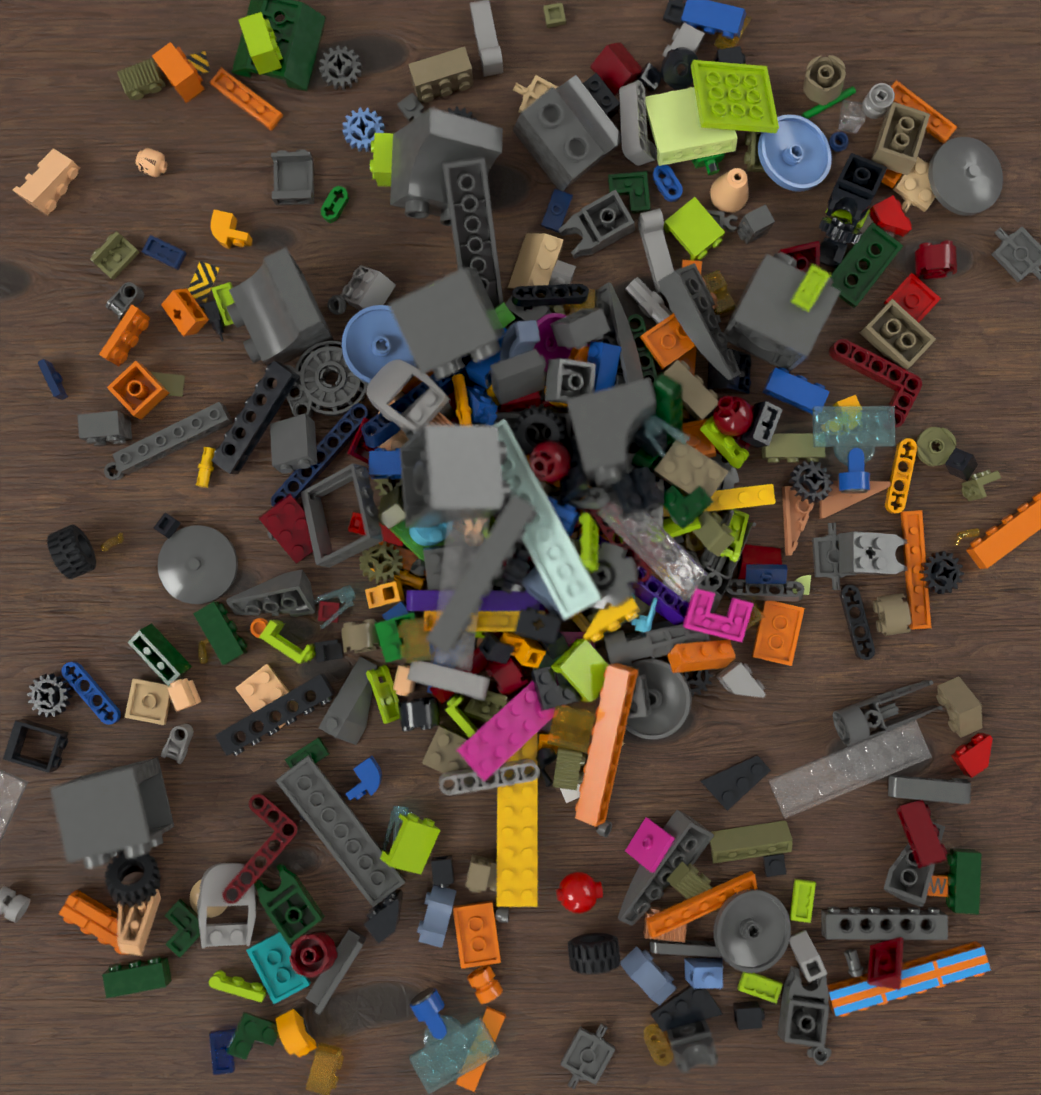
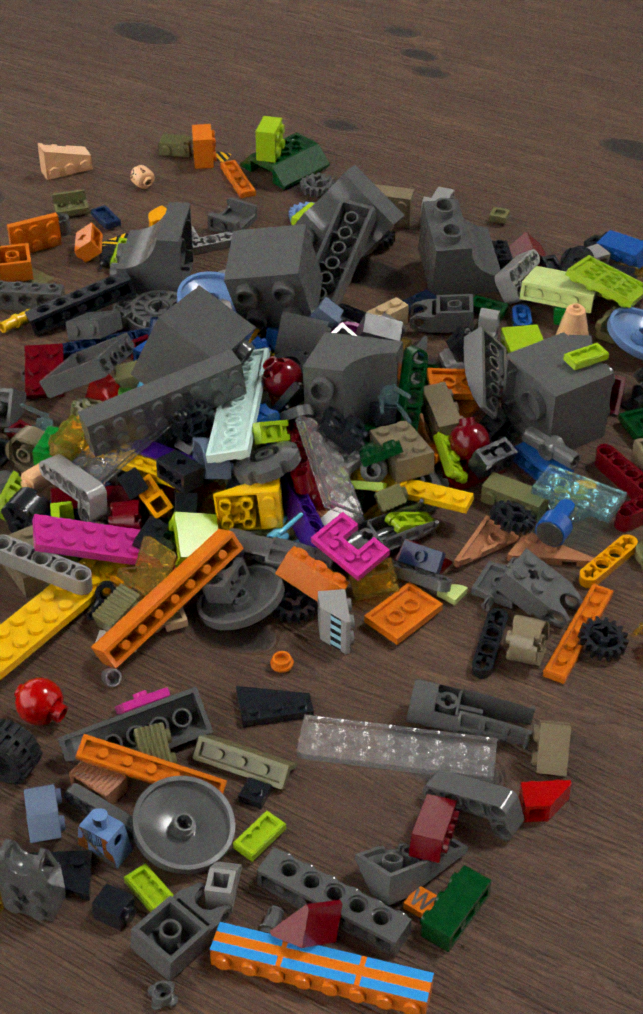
camera: 30 degrees right, 45 degrees down
none -> light grey beam [192,226,233,254]
none -> orange plate [270,651,294,673]
none -> black brick [446,325,473,361]
none -> dark grey piece [522,426,582,470]

